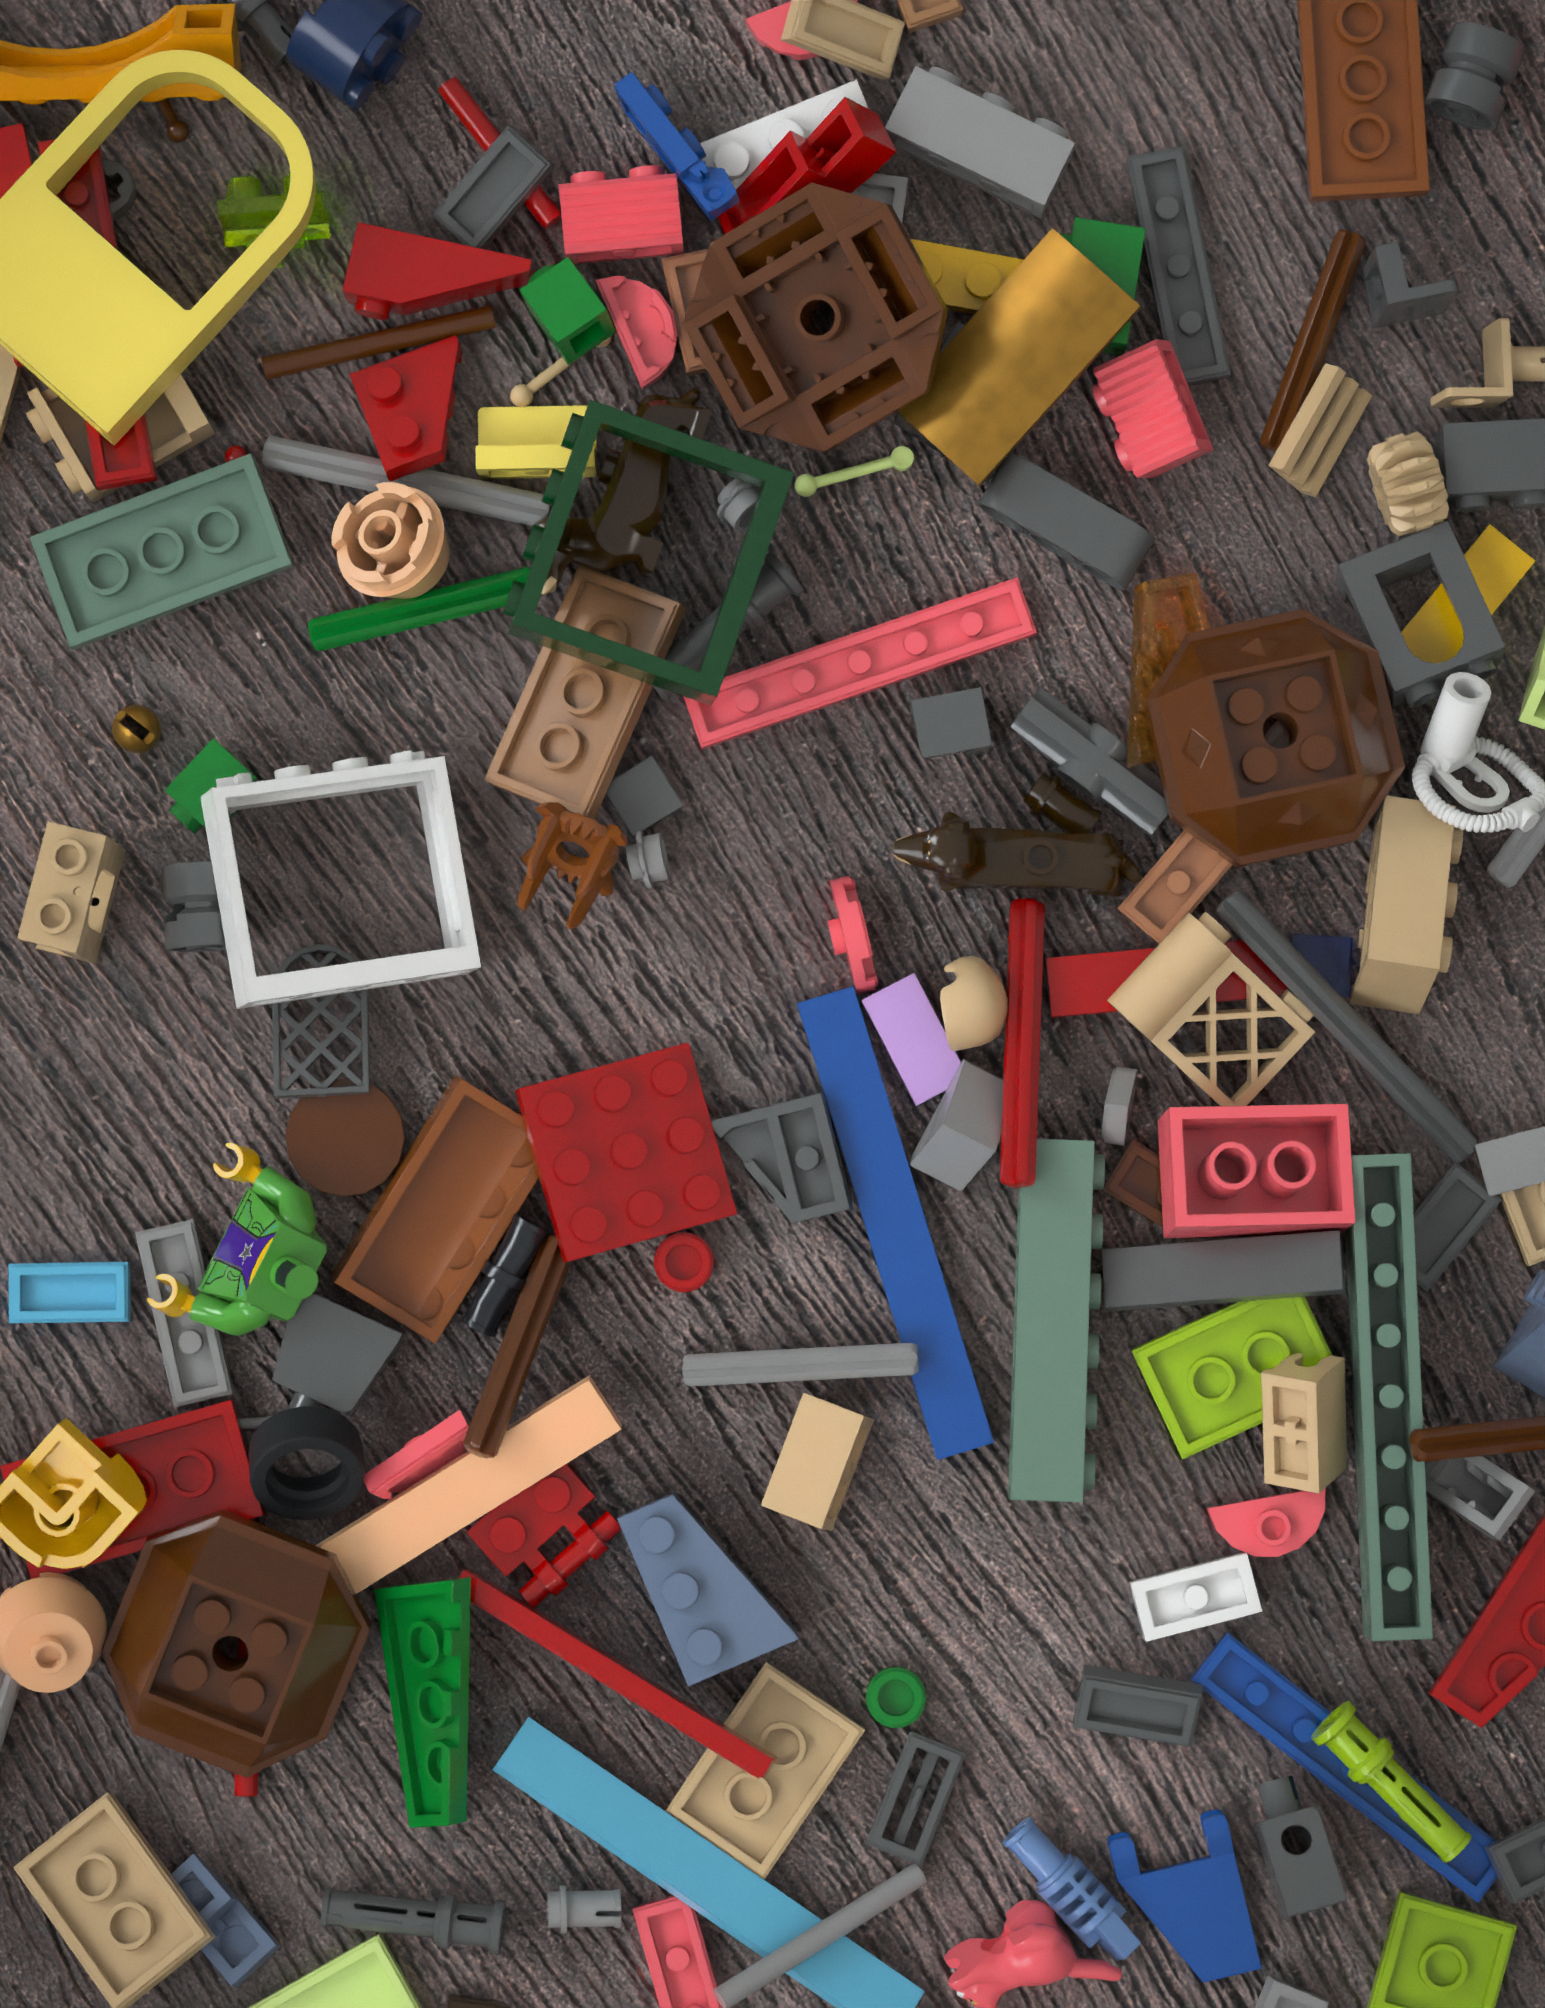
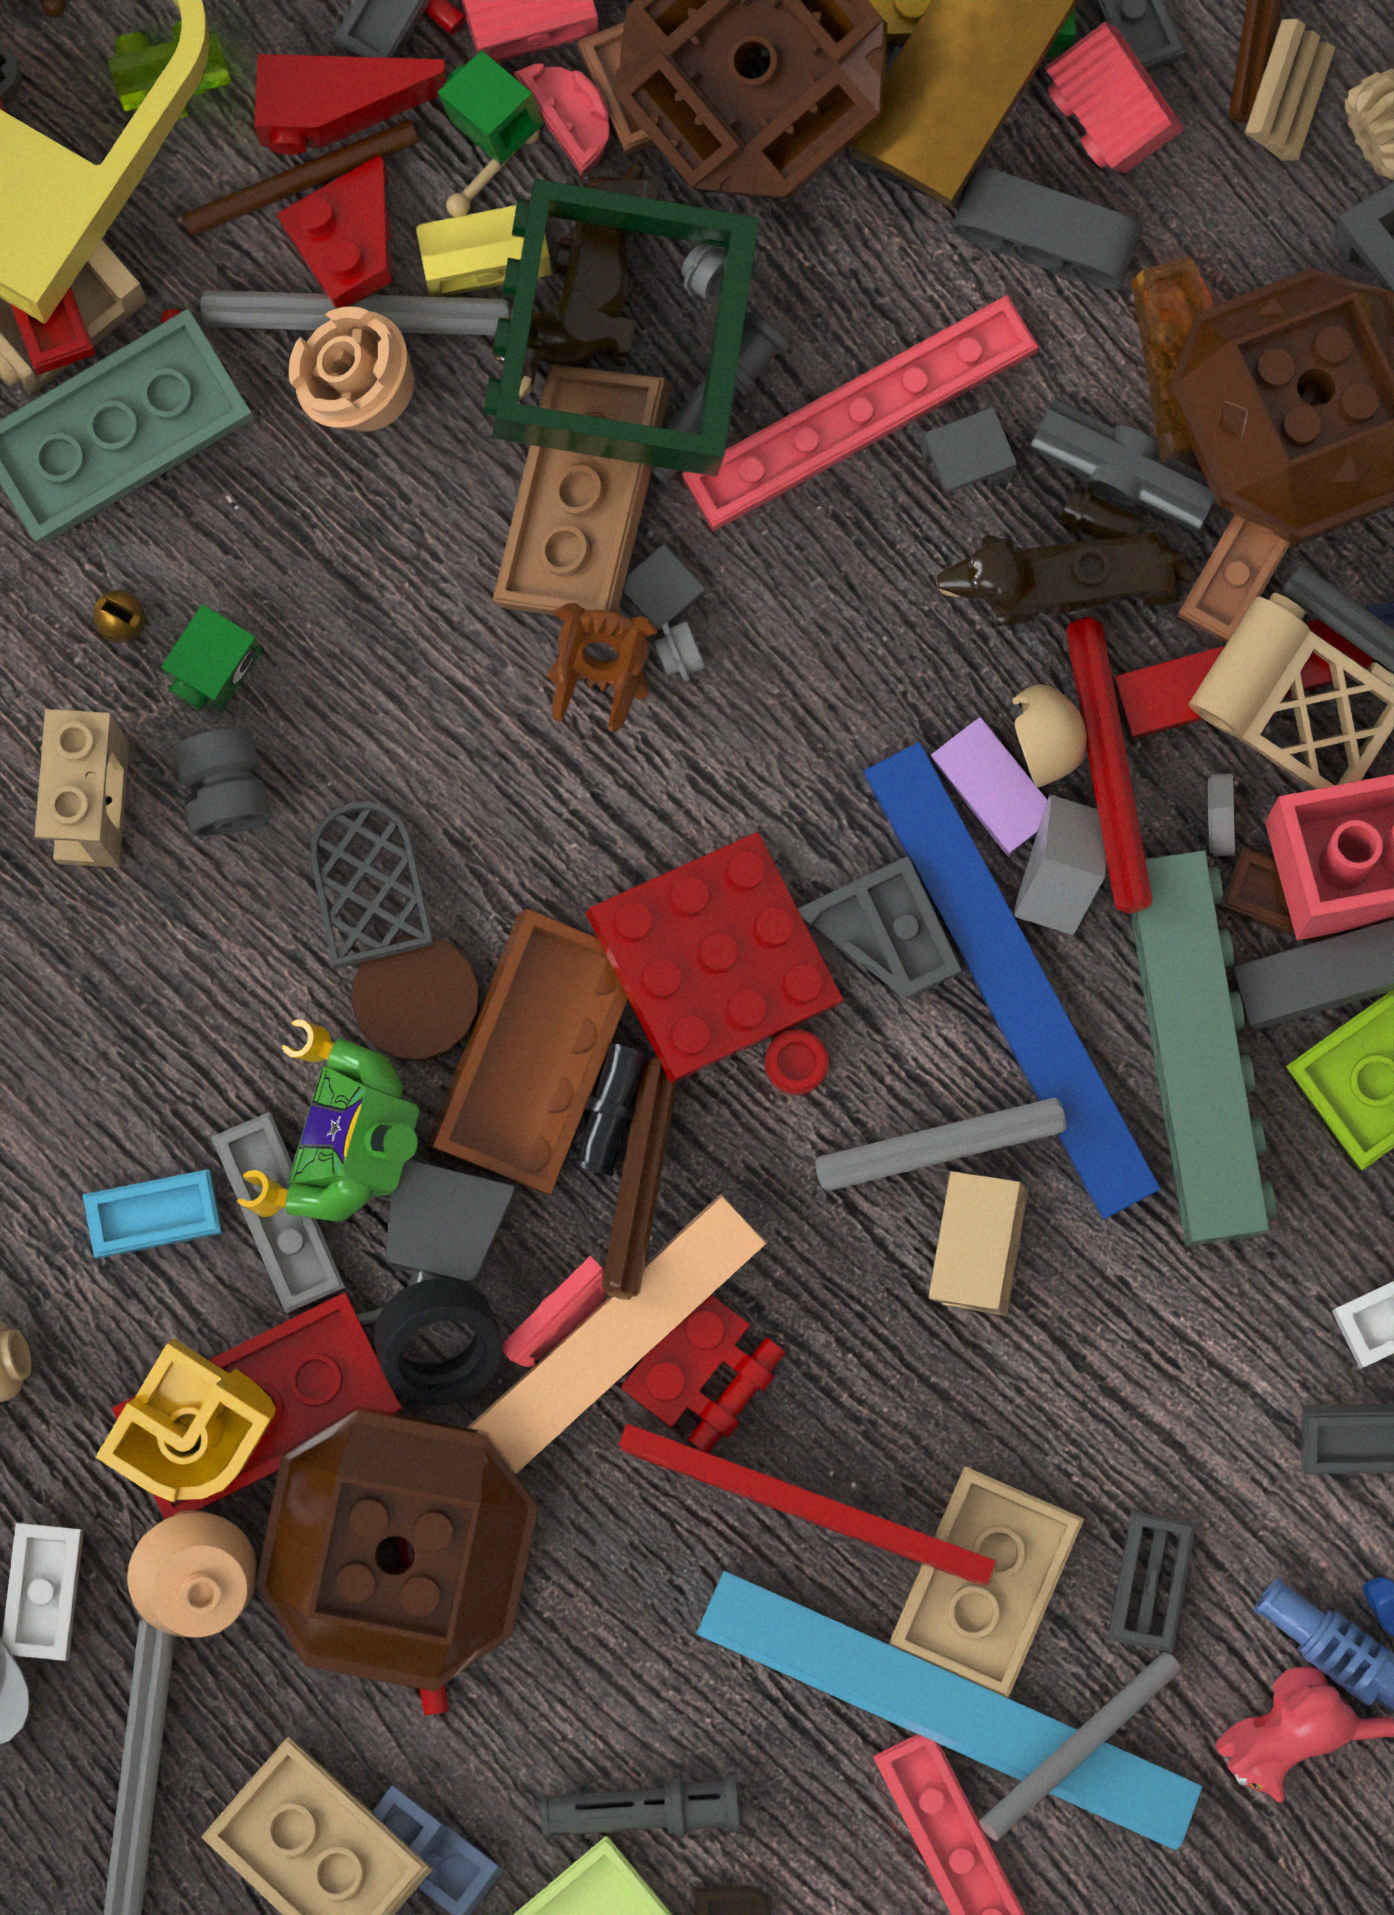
camera: 10 degrees left, 5 degrees down
white window [200,750,481,1009] -> none
green axle [308,567,531,651] -> none
green wing [374,1577,471,1828] -> none
light grey pin [547,1885,621,1934] -> none
sand blue wedge [617,1492,800,1687] -> none
yellowish green hinge [794,446,914,497] -> none
coral plate [827,876,878,995] -> none
green tile [866,1666,926,1728] -> none

